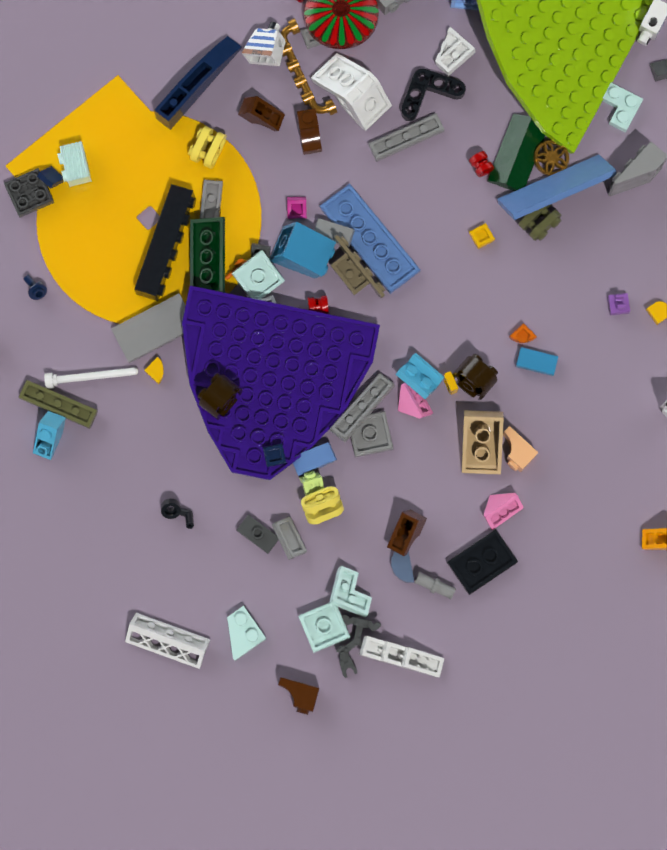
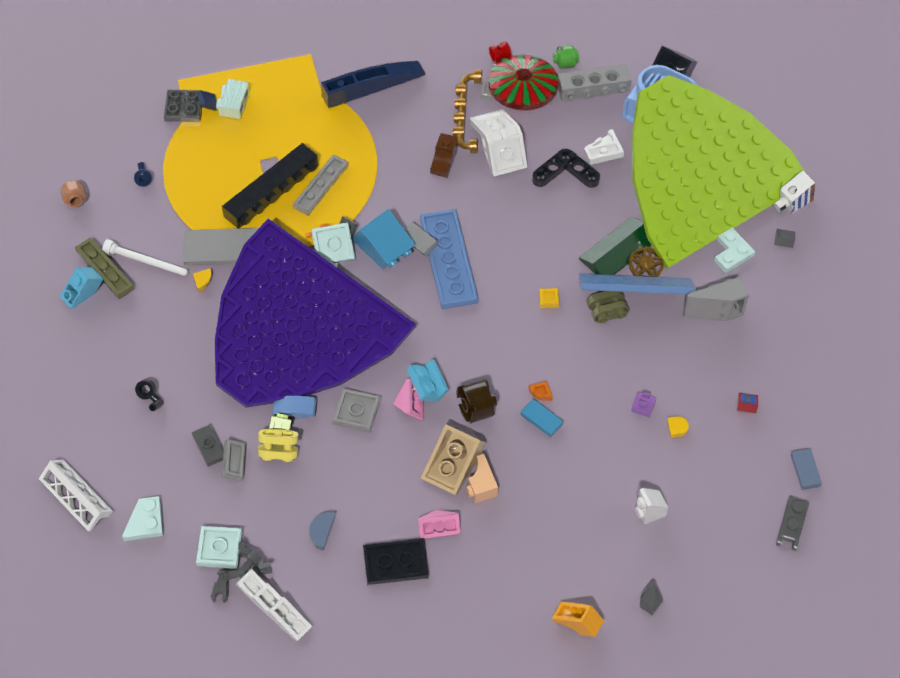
camera: 25 degrees right, 20 degrees down
light yellow brick [188,126,227,169] -> none
dark green slope [190,217,225,293] -> none
dark brown brick [198,373,242,420] -> none
reddish brown arch [238,96,285,132] -> none
torso [242,22,285,66] -> none
dark blue tile [263,444,286,467] -> none
reddish brown arch [278,677,319,715] -> none
dark pink slope [287,197,307,219] -> none
red wheel [308,296,329,314] -> none
light aqua plate [329,566,372,618] -> none
dark tan bracket [330,235,385,298] -> none
light grey tile [330,373,395,442] -> none
light grey tile [368,113,444,162] -> none
reddish brown arch [387,509,427,556] -> none
light grey pin [415,572,456,600] -> none
yellow tile [443,371,459,395] -> none
red wheel [469,151,494,177] -> none

